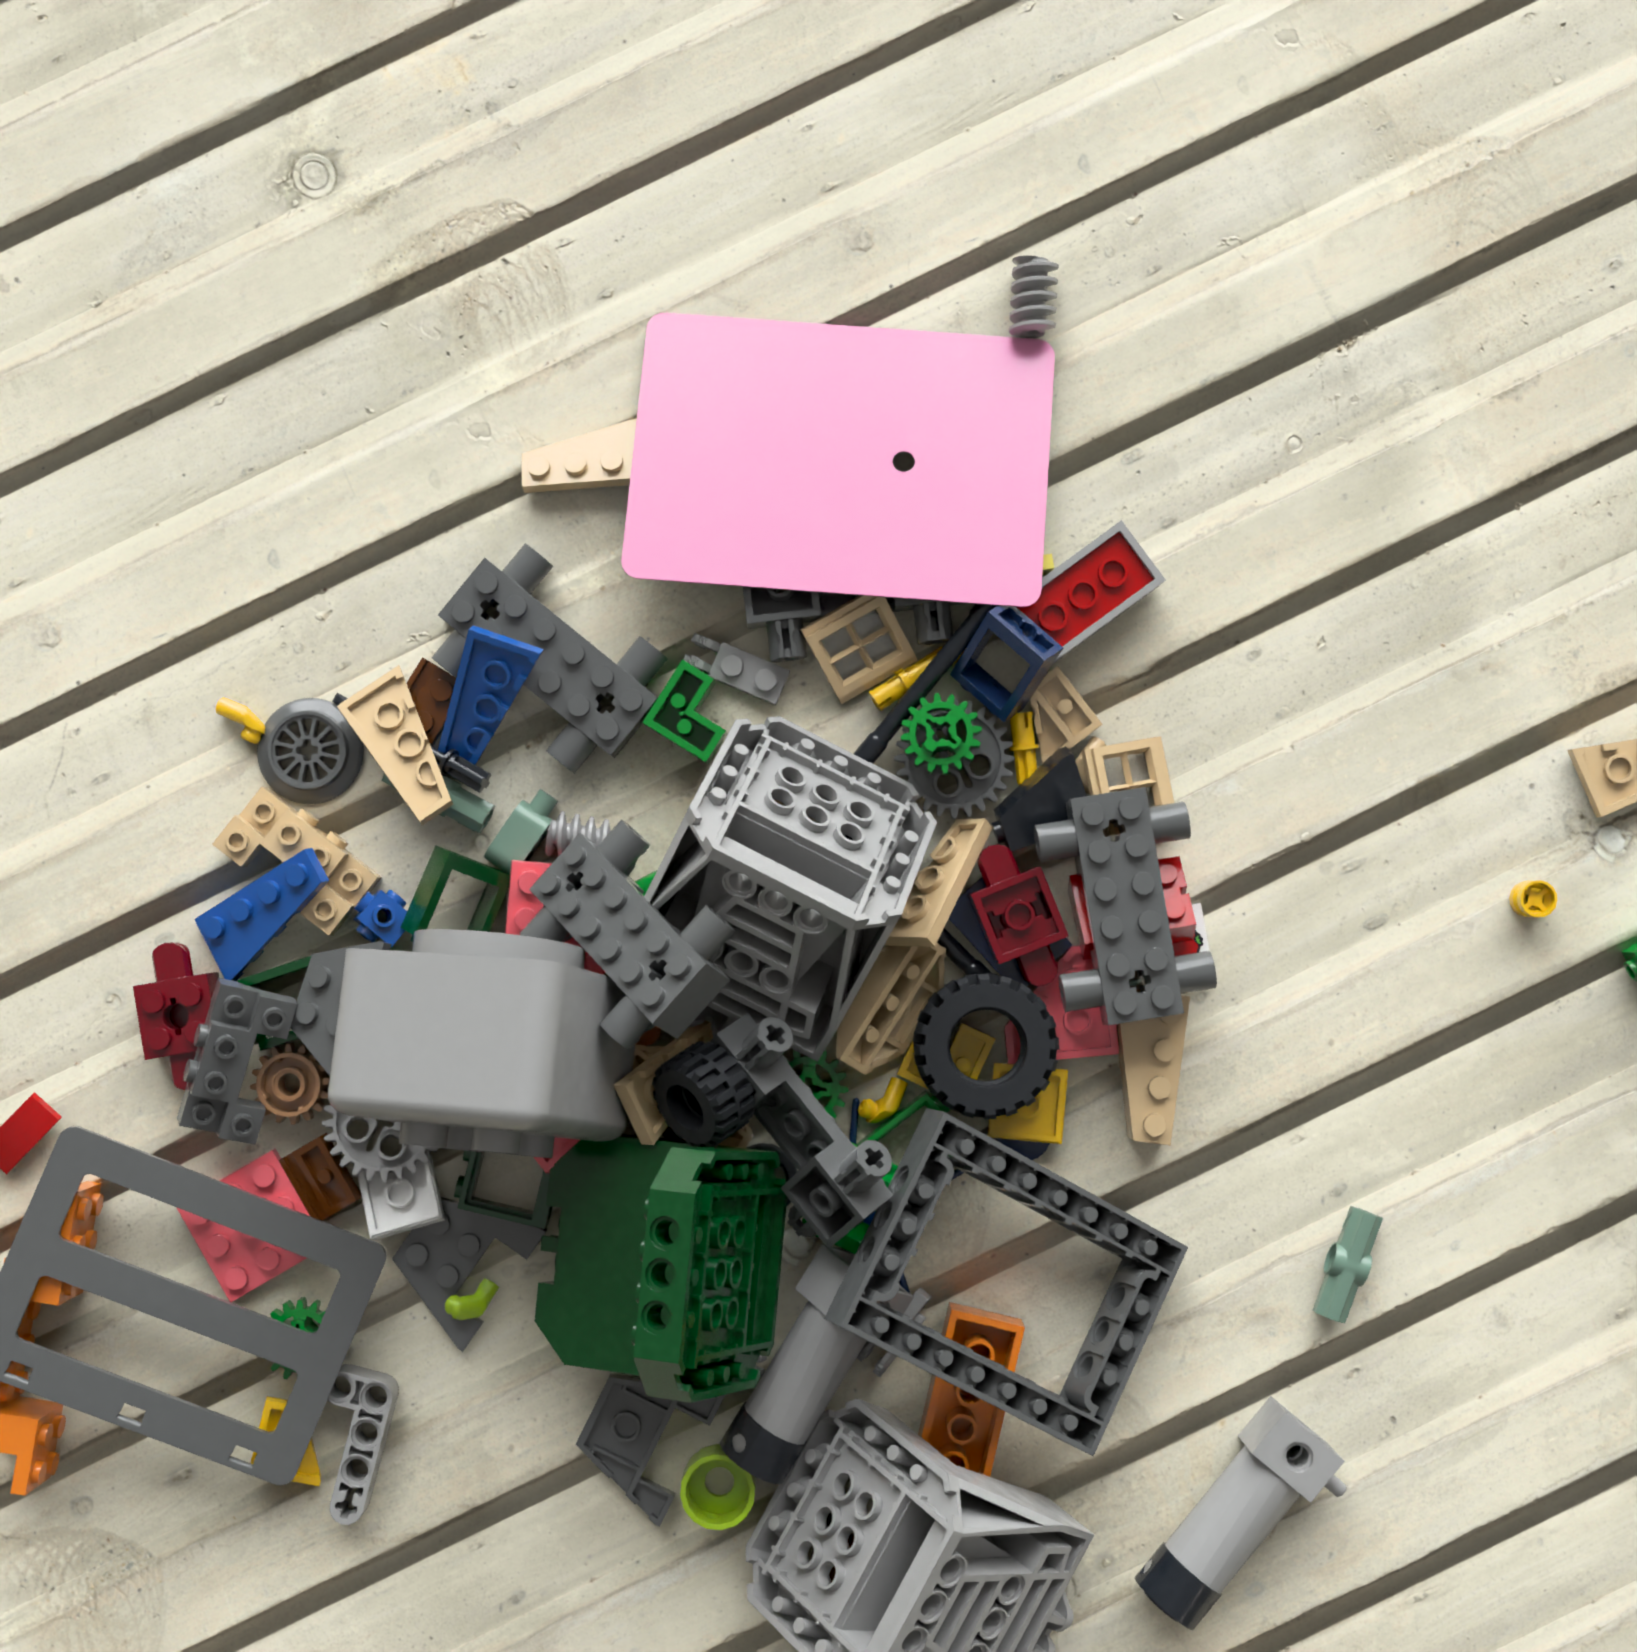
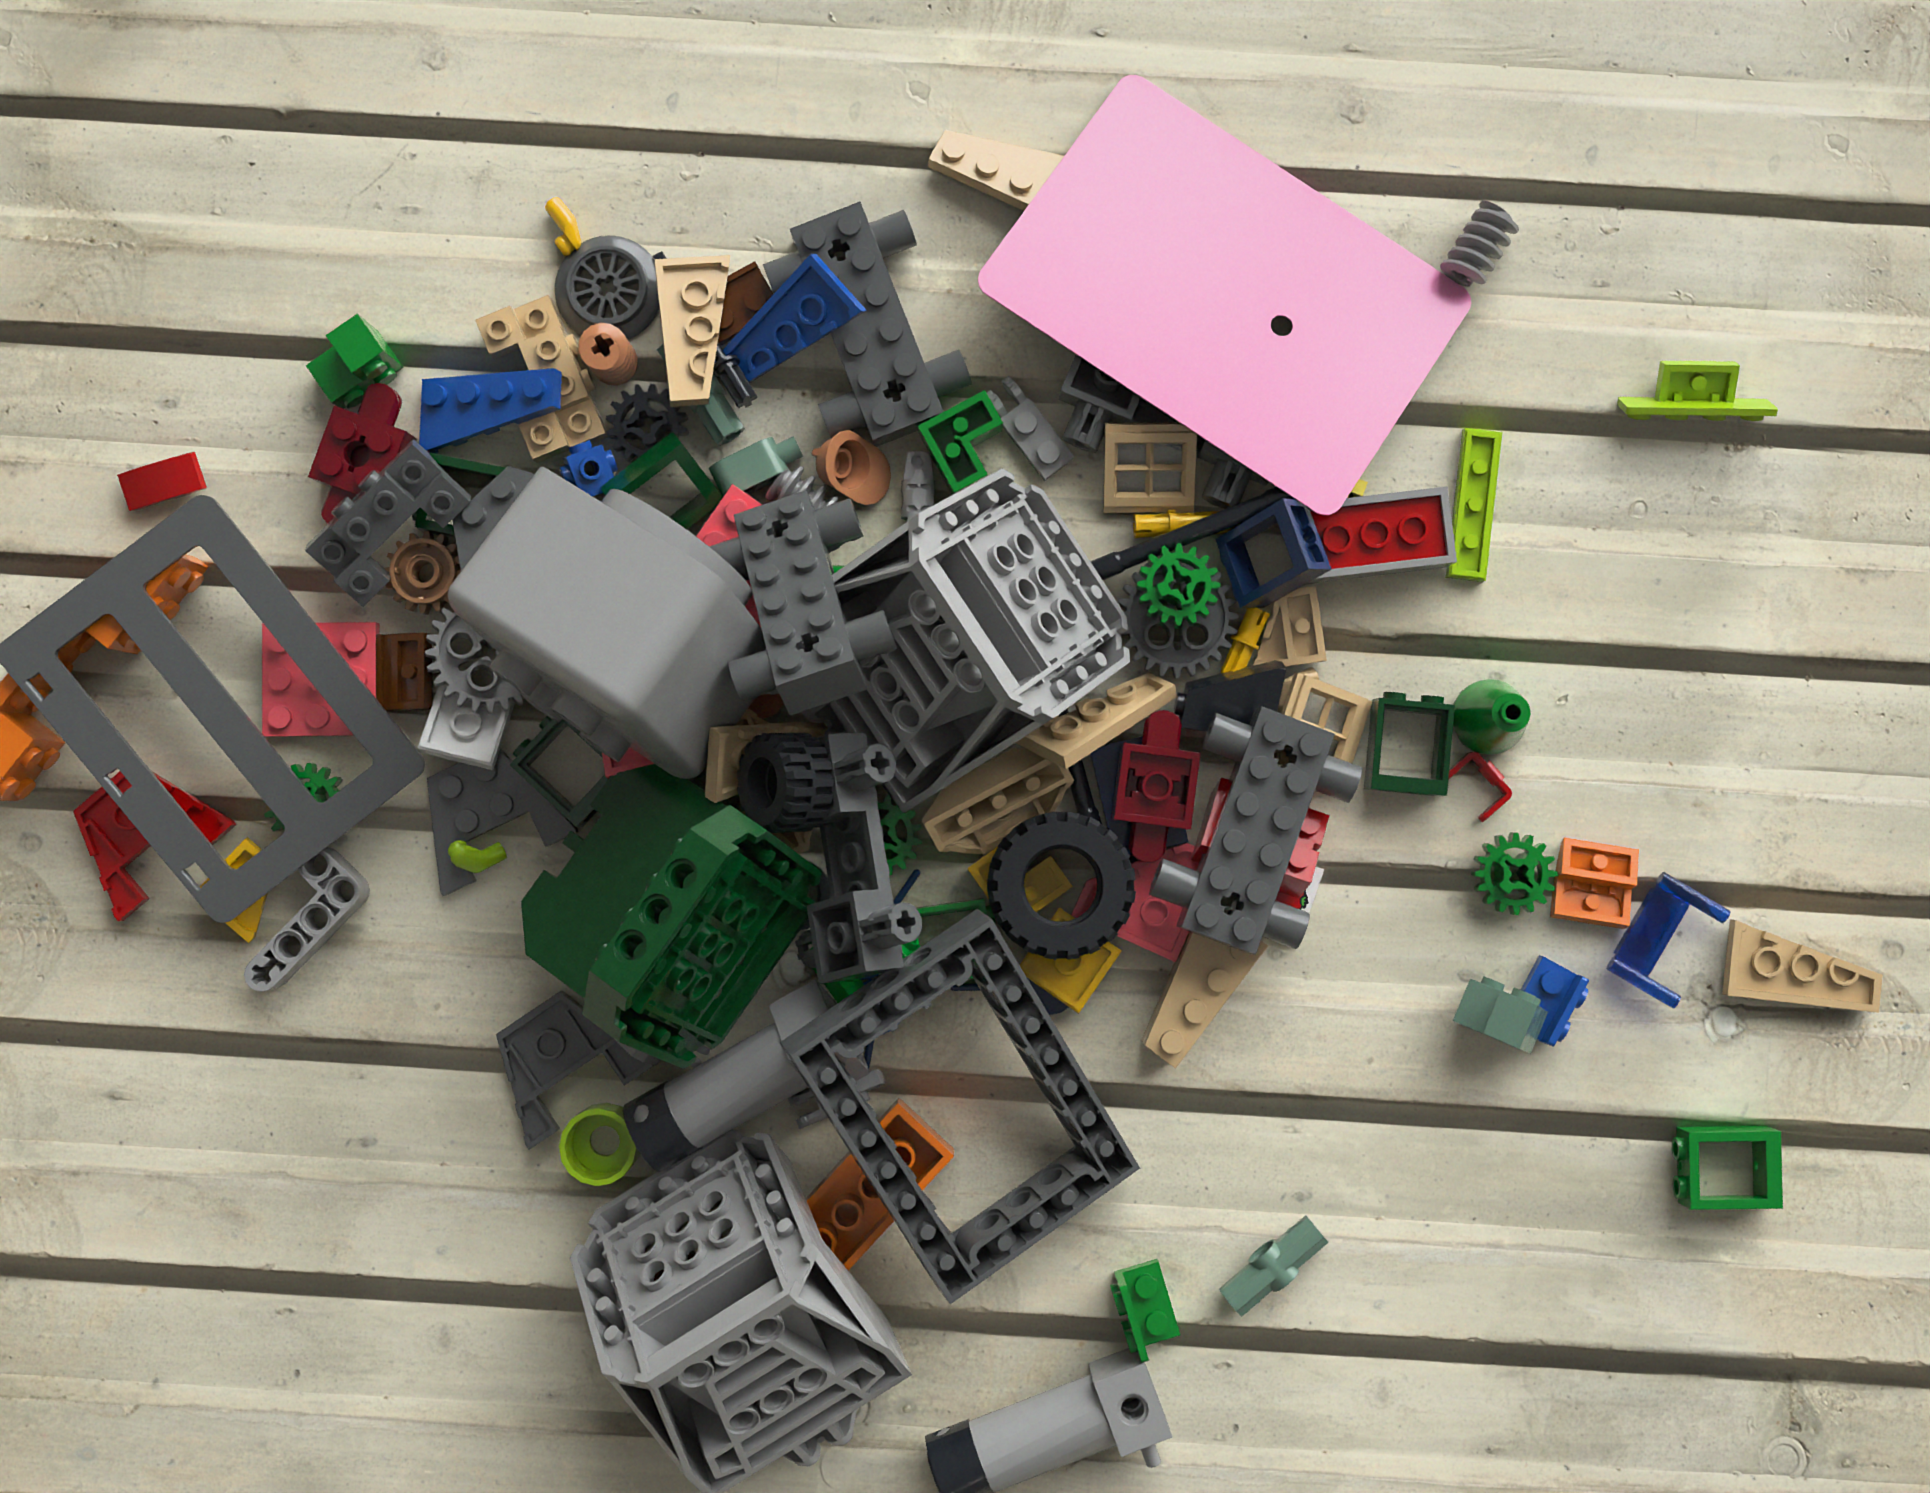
camera: 25 degrees right, 0 degrees up
yellow arm [858,1077,908,1123] -> none
yellow wheel [1509,880,1558,917] -> none
none -> red wing [73,771,237,921]
none -> green brick [306,313,403,409]
none -> nougat piece [578,323,638,386]
none -> black gear [605,384,689,462]
none -> nougat piece [811,430,891,505]
none -> light grey hinge [901,451,935,522]
none -> green bracket [1110,1259,1180,1363]
none -> dark green window [1364,692,1455,796]
none -> lime tile [1446,428,1503,582]
none -> red piece [1449,752,1512,822]
none -> green cone [1453,679,1531,755]
none -> sand green brick [1453,976,1548,1054]
none -> green gear [1471,832,1558,915]
none -> blue bracket [1521,955,1589,1047]
none -> orange slope [1550,837,1639,929]
none -> clear blue plate [1606,872,1731,1009]
none -> lime bracket [1617,361,1778,421]

